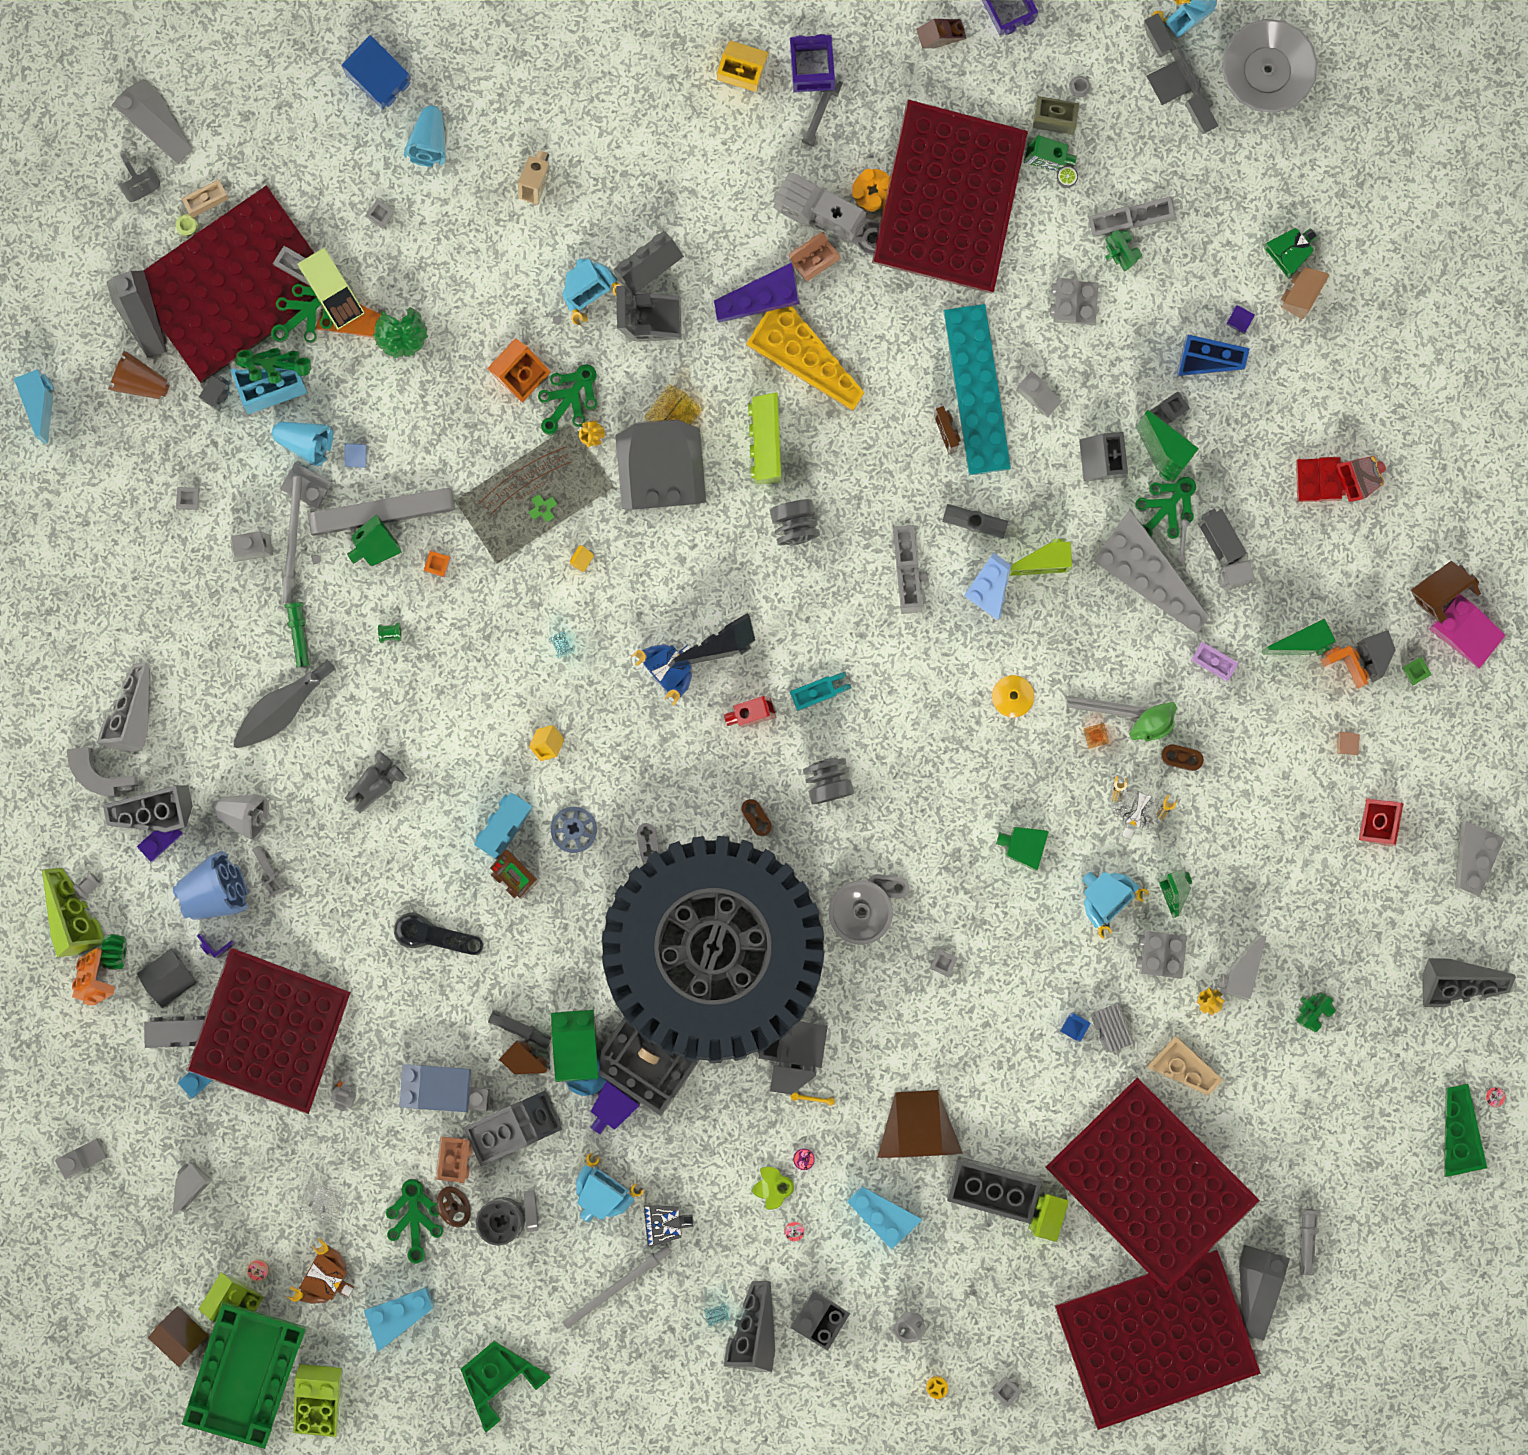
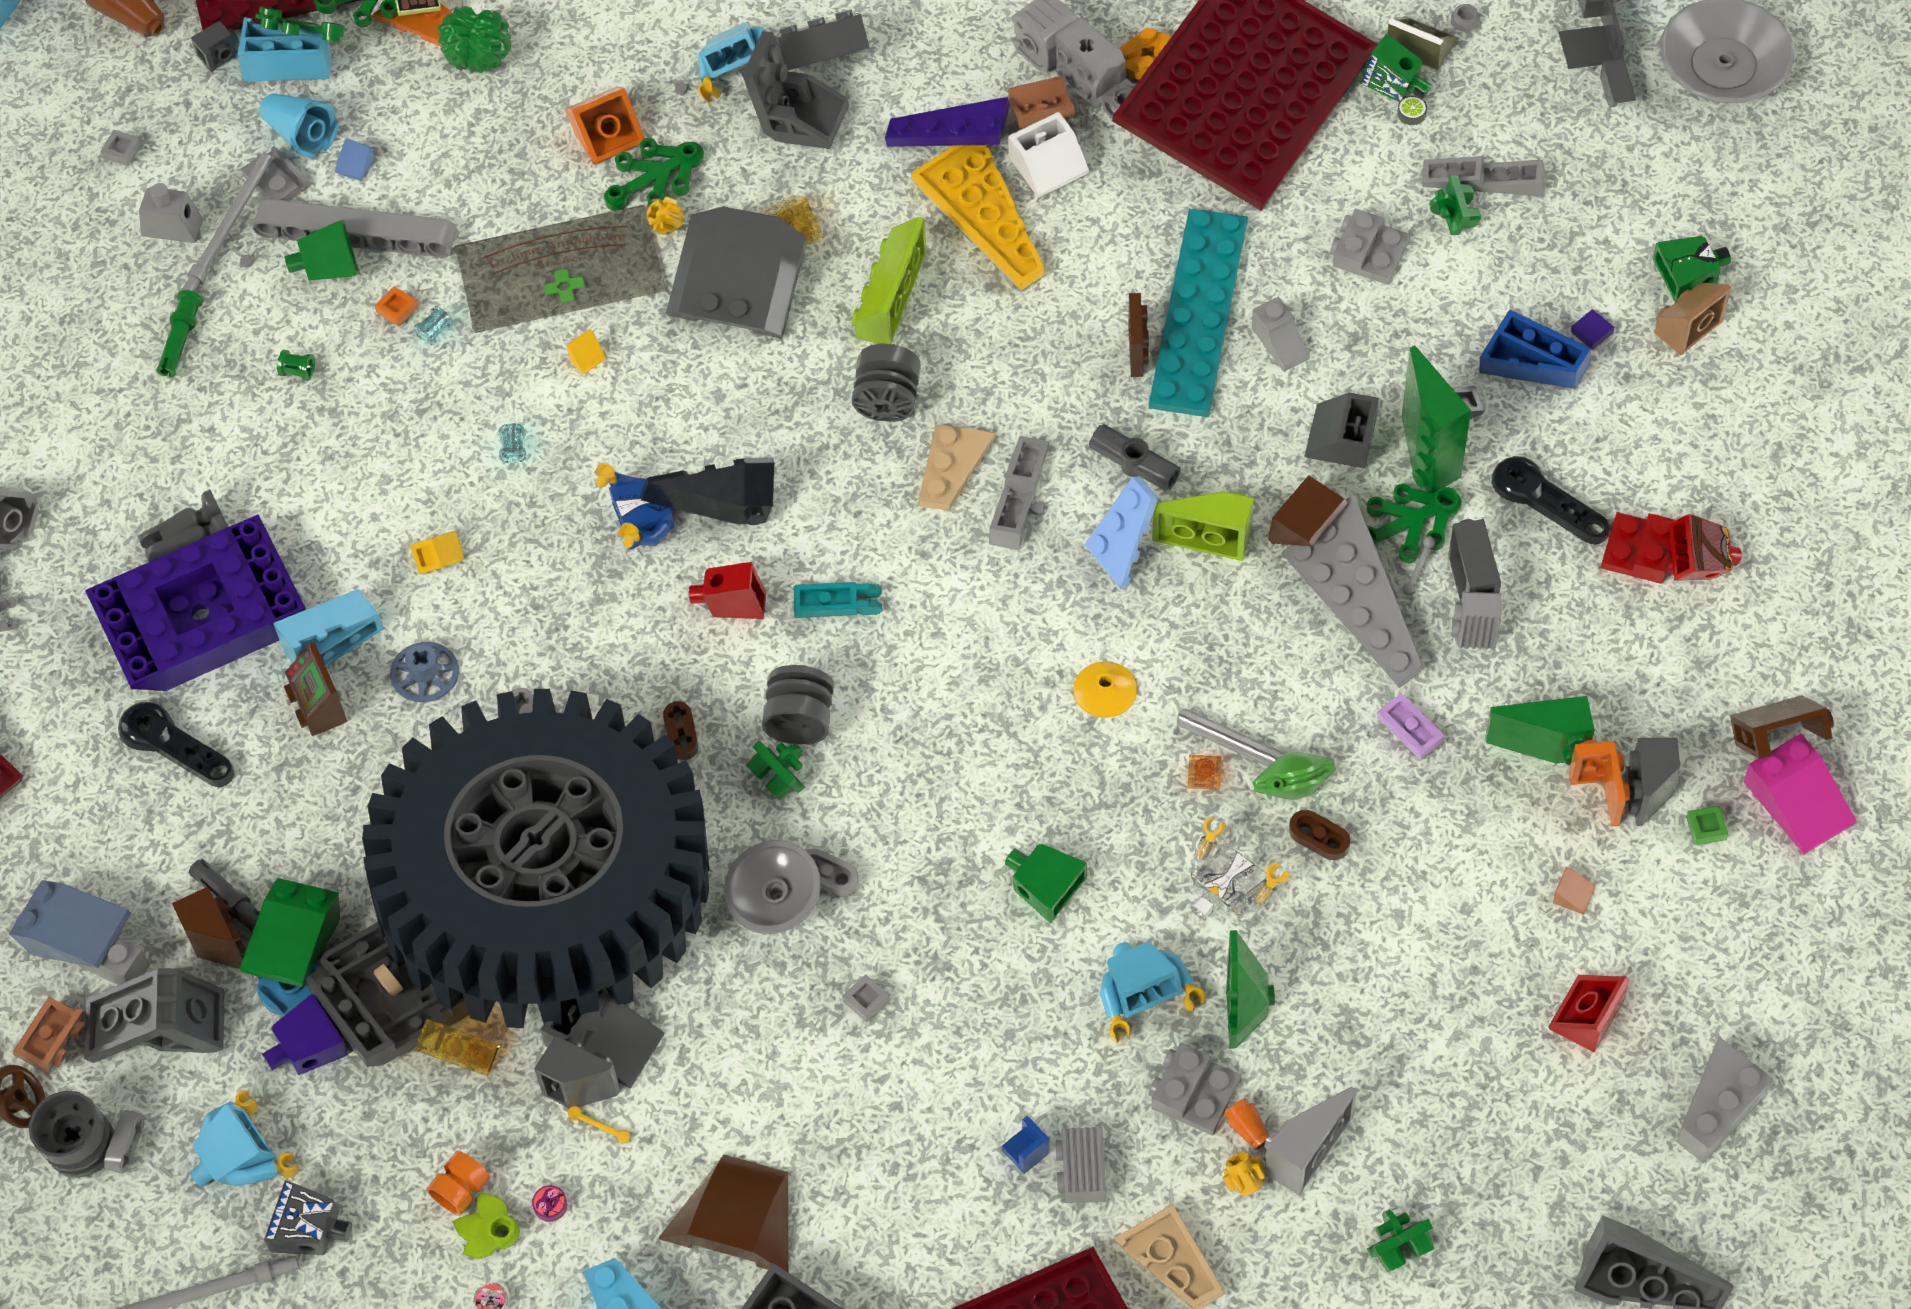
camera: 25 degrees right, 25 degrees down
dark grey animal [233,659,335,748] -> none
none -> dark purple slope [85,514,306,691]
none -> clear light blue bush [414,306,453,346]
none -> clear yellow slope [415,1019,500,1076]
none -> orange wheel [426,1150,490,1216]
none -> green hips [746,740,805,800]
none -> tan wing [919,424,996,511]
none -> white slope [1008,112,1089,198]
none -> orange cone [1224,1098,1269,1150]
none -> reddish brown slope [1268,475,1348,546]
none -> black beam [1491,456,1609,545]

